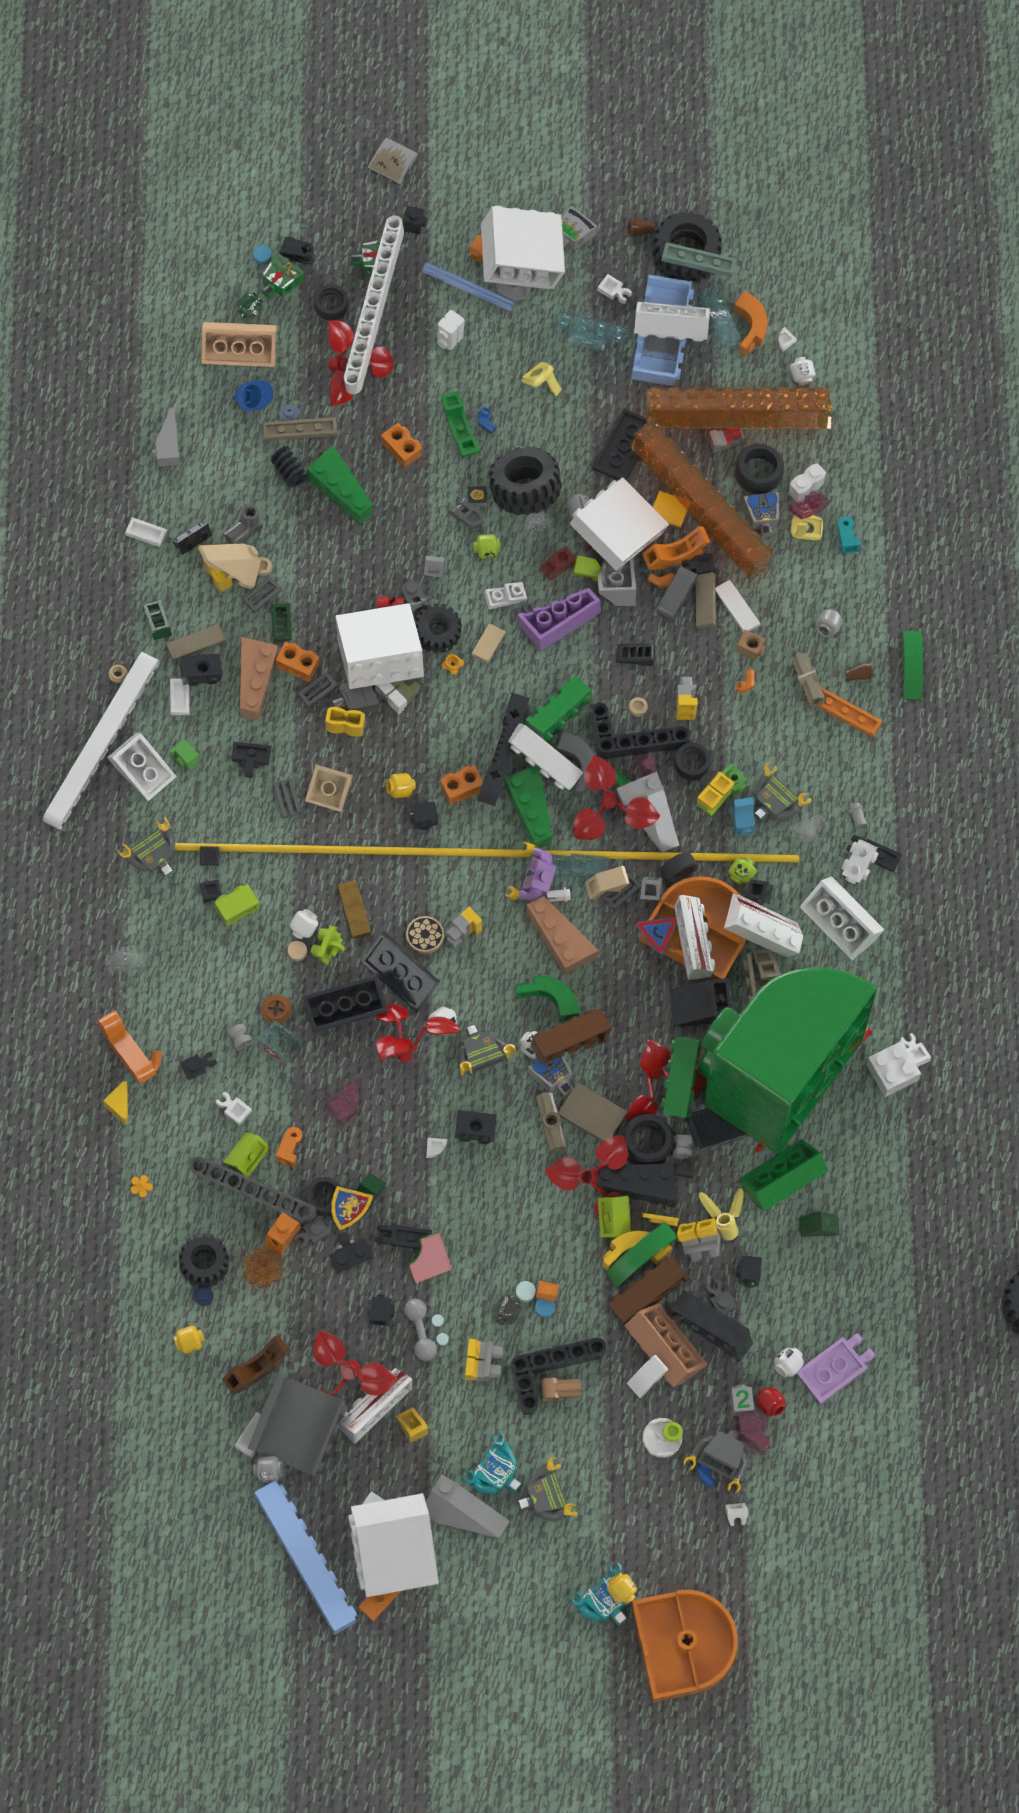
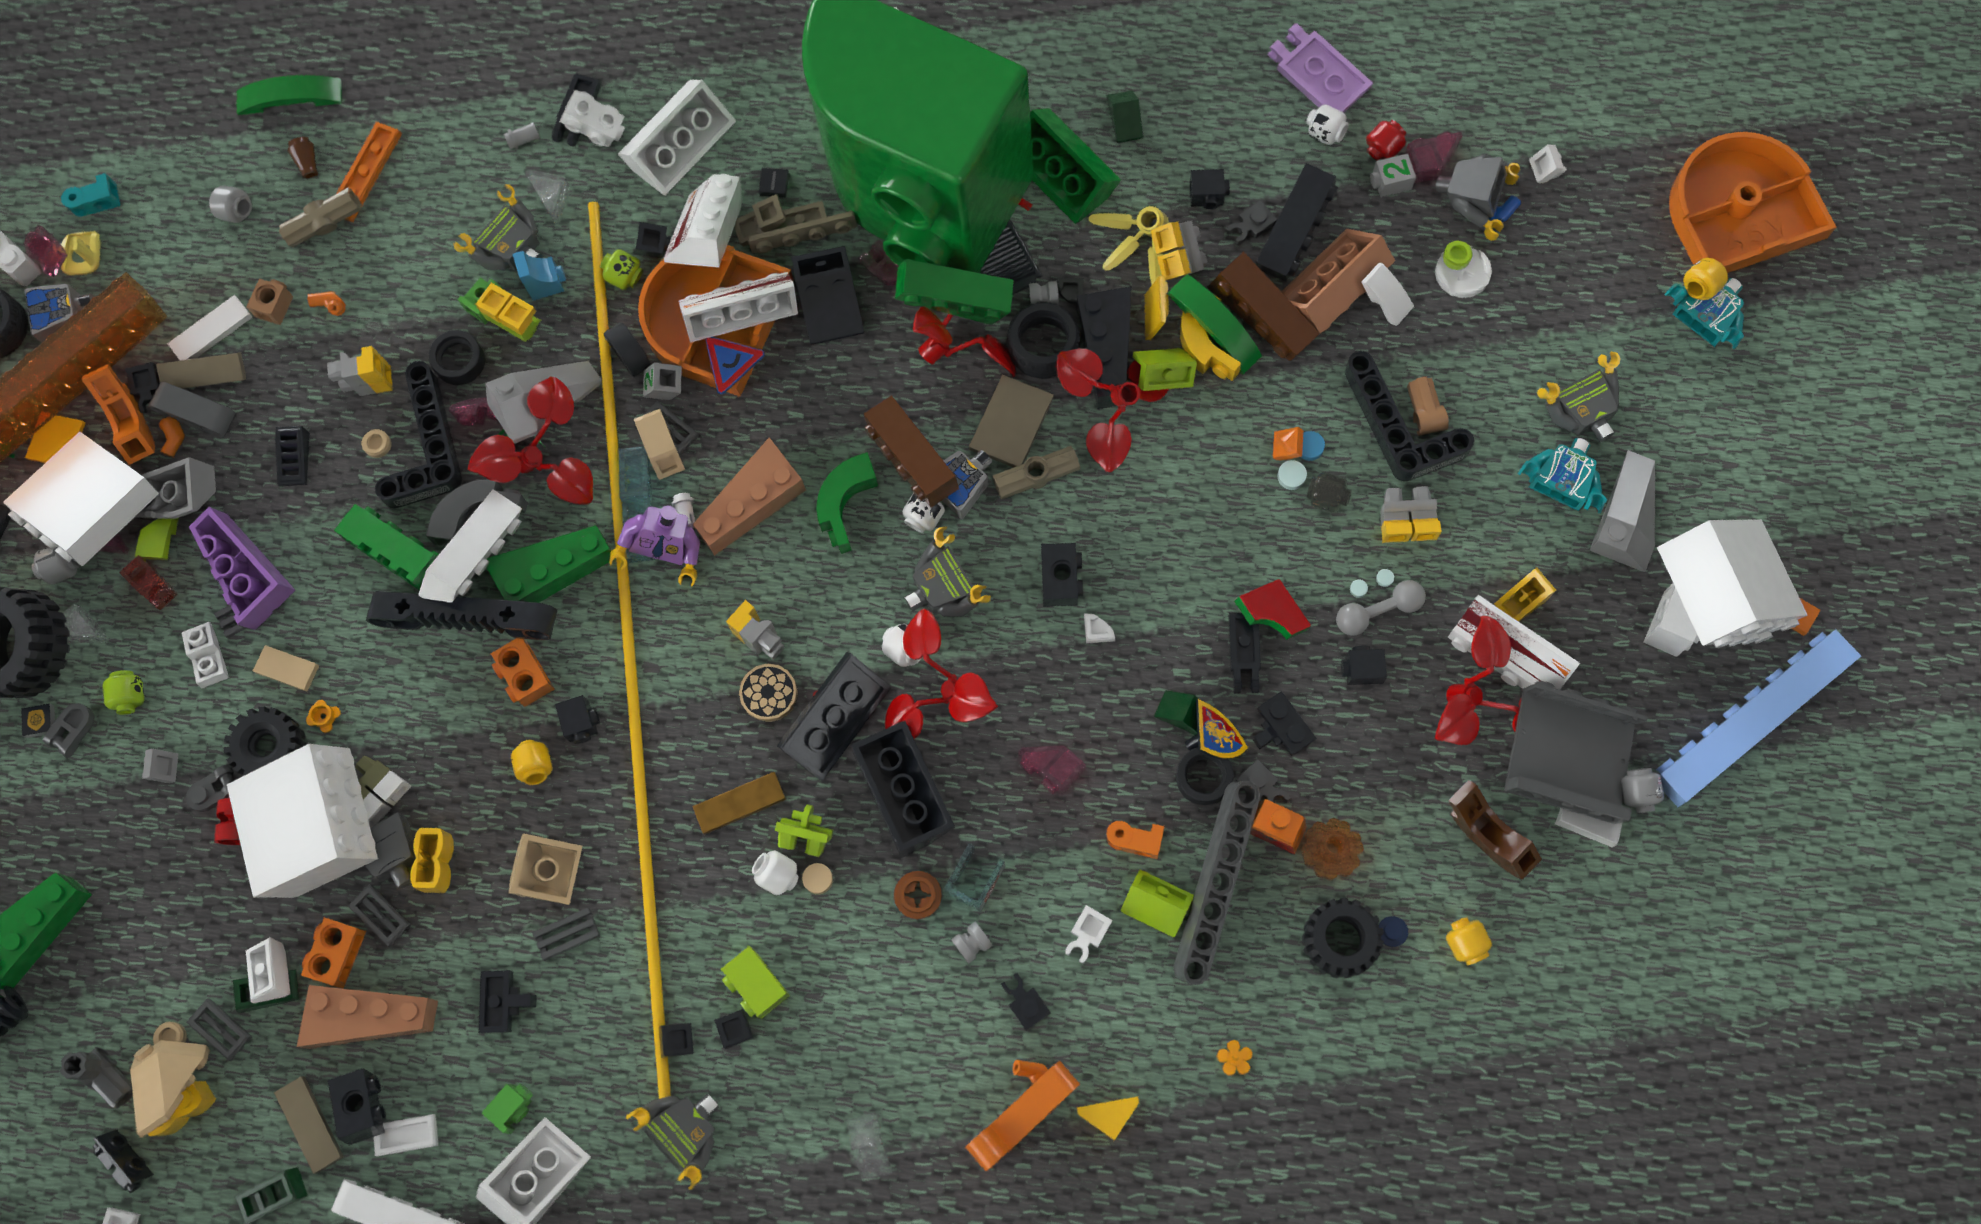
camera: 85 degrees left, 5 degrees up
none -> white slope [246,937,290,1003]

